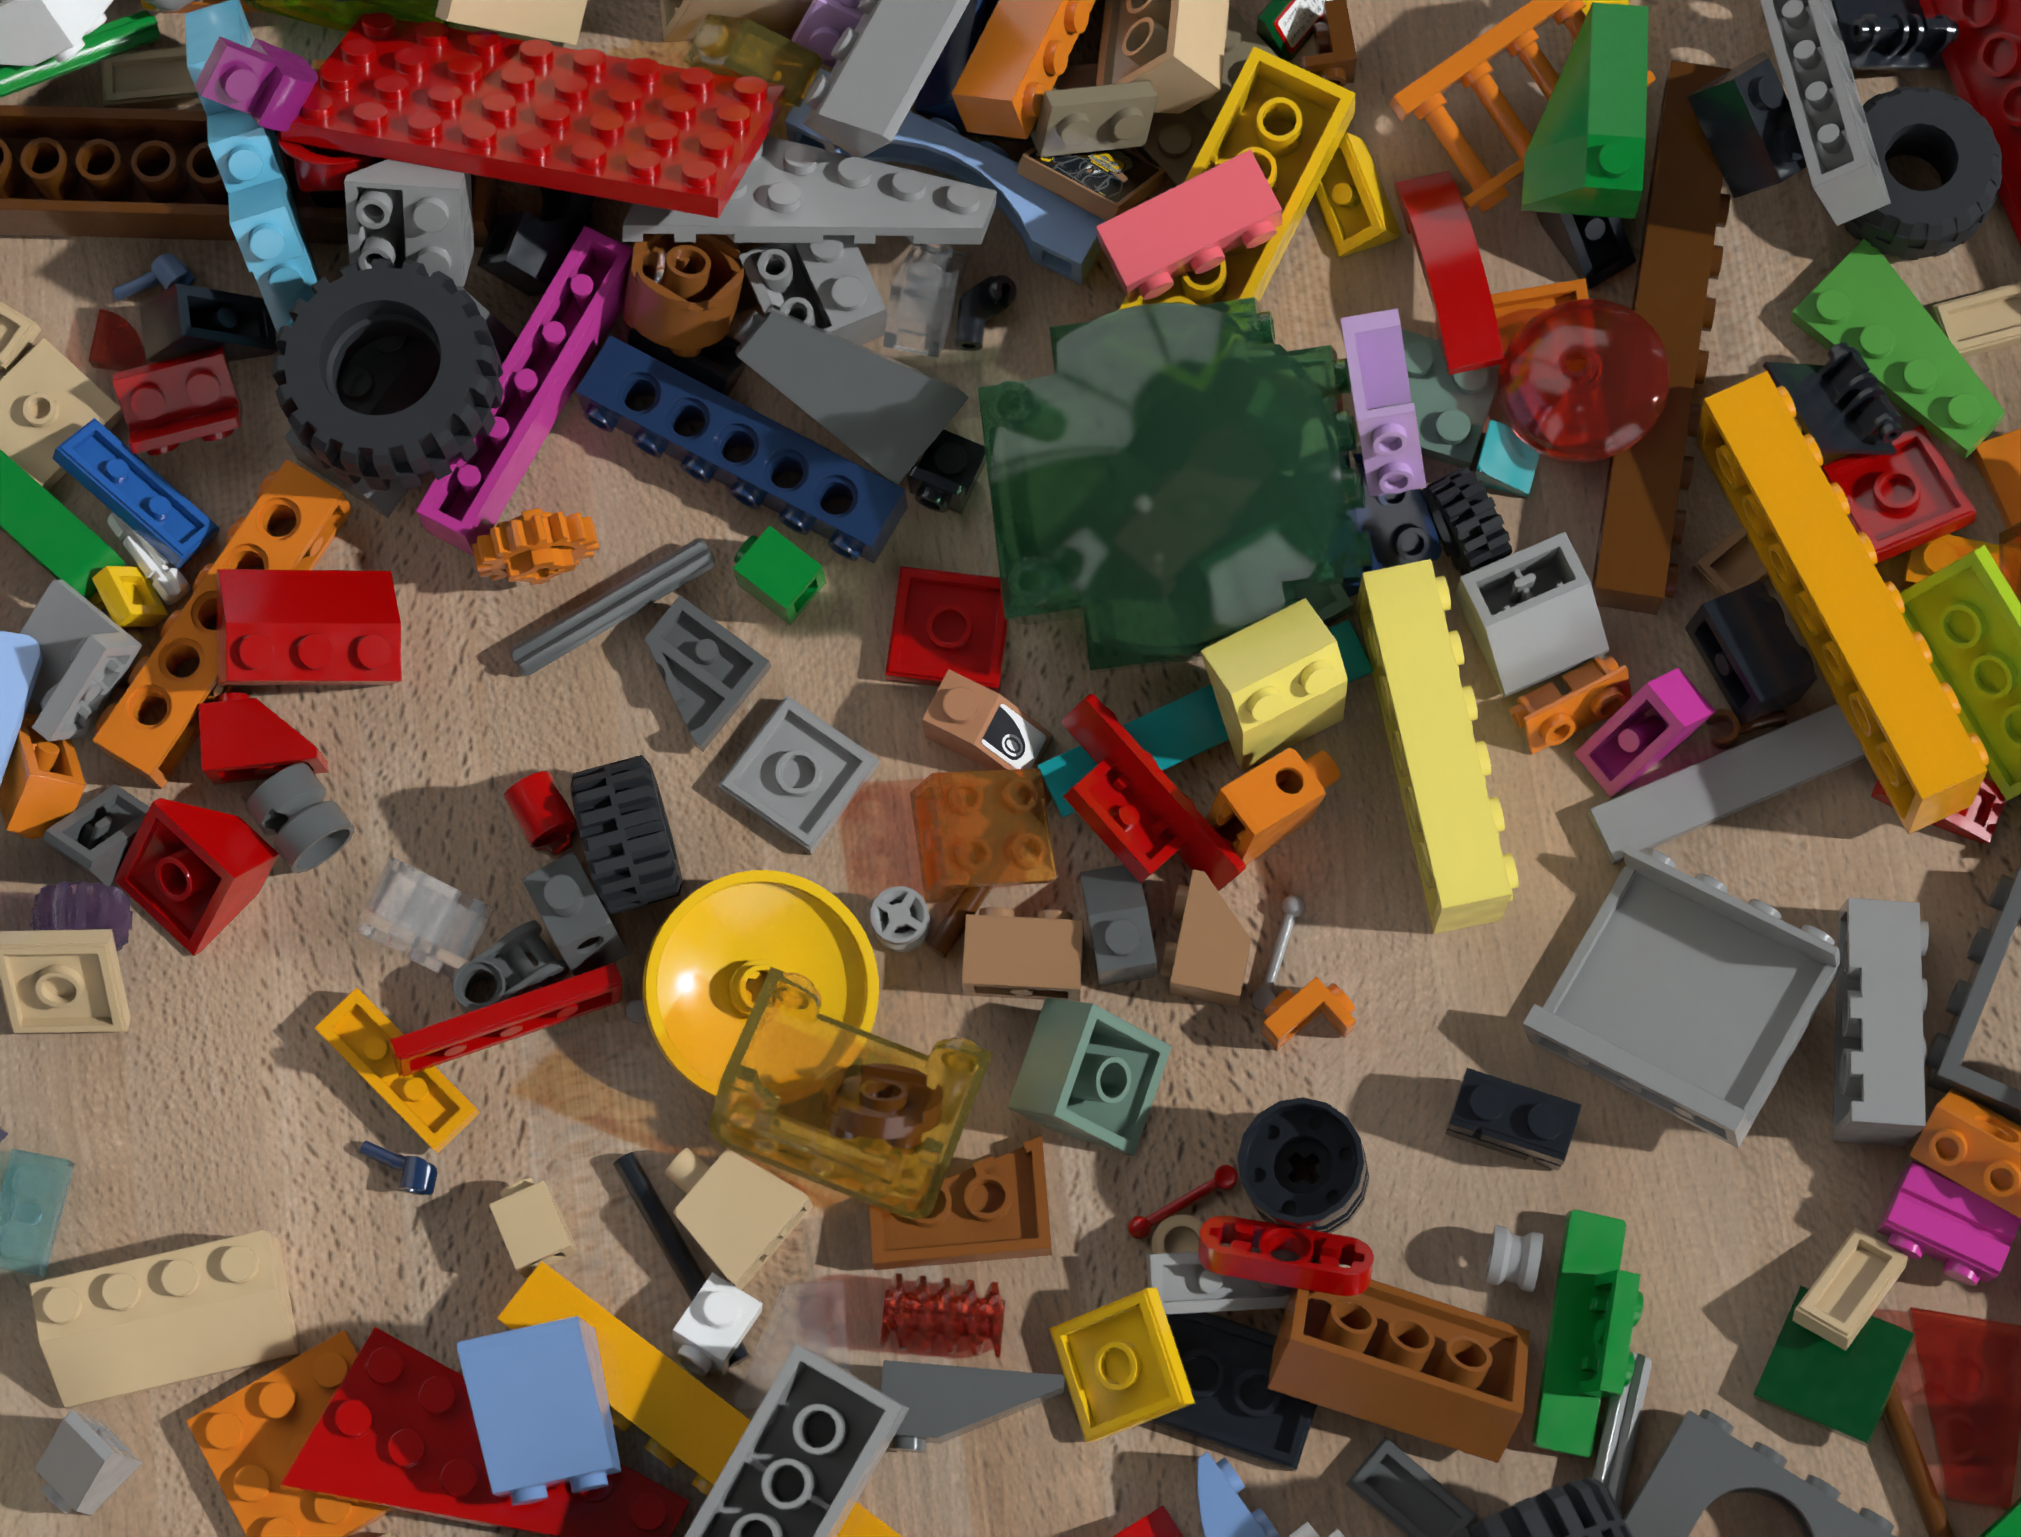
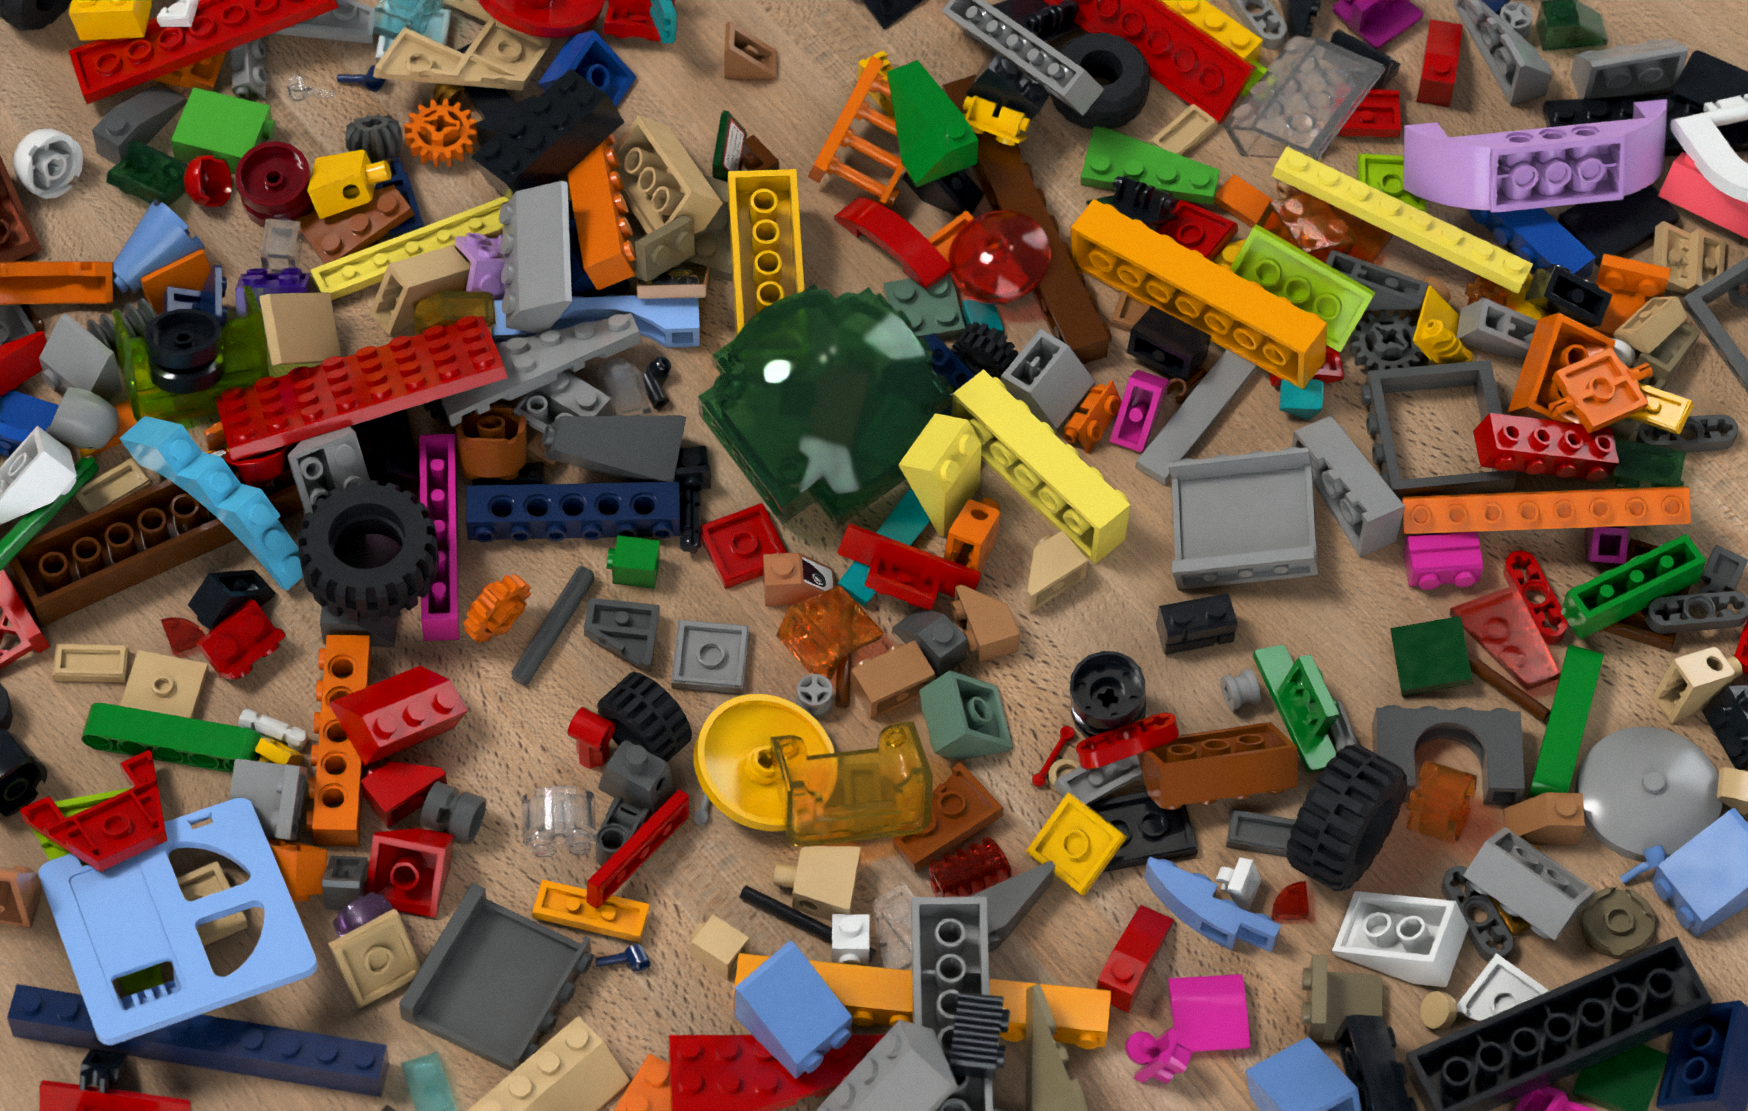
camera: 40 degrees left, 15 degrees down
blue tile [52,418,220,570] -> none
medium blue hand [112,254,194,301] -> none
magenta brick [194,36,318,132] -> none
reddish brown plate [822,1063,944,1149] -> none
coral brick [1096,149,1282,301] -> none
light grey hinge [1252,895,1305,1012] -> none
orange bracket [1262,976,1356,1050] -> none
yellow slope [1314,132,1402,257] -> none
lavender panel [1340,308,1426,497] -> none
tan tile [1792,1227,1908,1351] -> none
none -> dark grey panel [399,883,594,1072]
none -> black axle [680,489,701,554]
none -> yellow hinge [963,95,1030,146]
none -> tan slope [1025,530,1088,613]
none -> teal slope [1279,379,1324,421]

